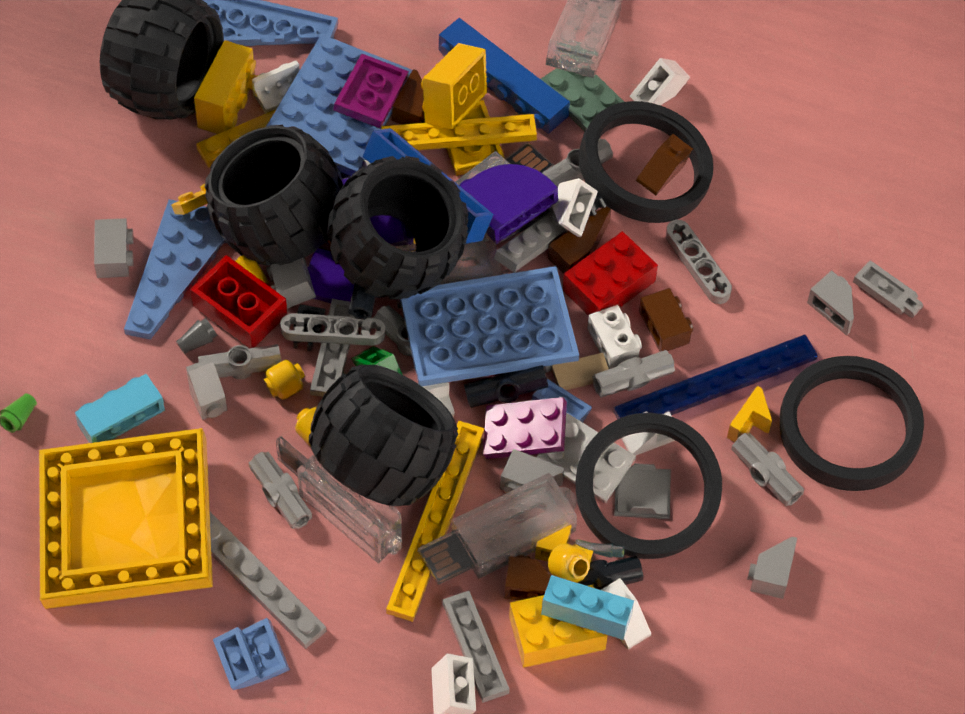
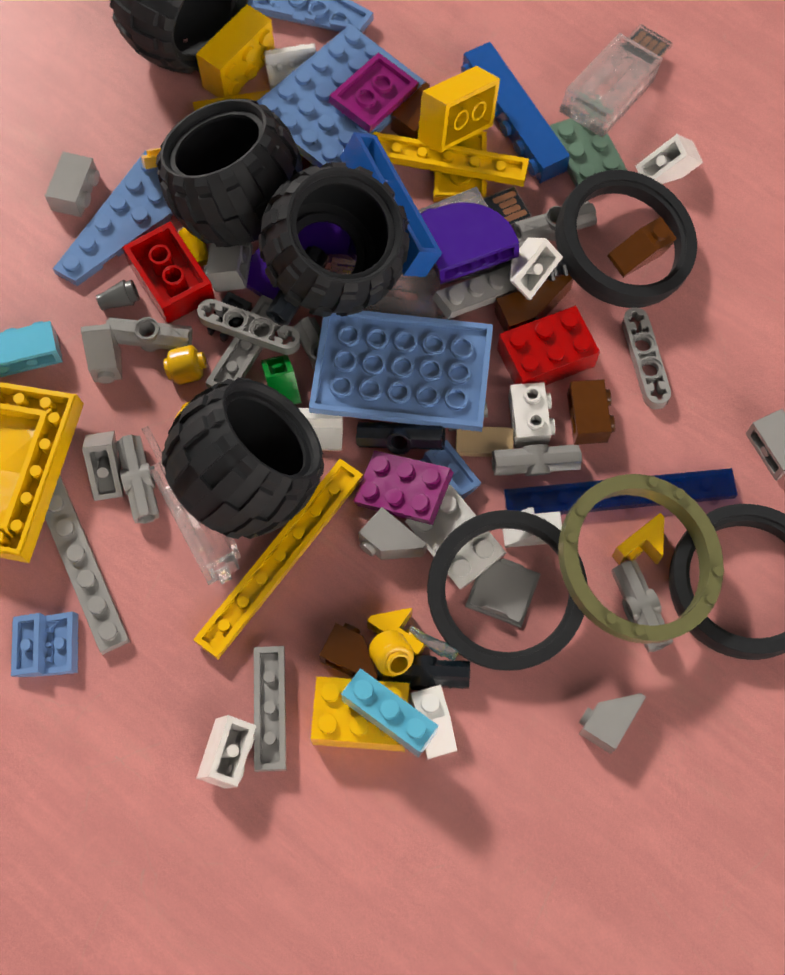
camera: 20 degrees right, 10 degrees up
clear piece [418,472,578,585] -> none
none -> light grey slope [82,431,123,501]
none -> olive piece [558,474,724,644]

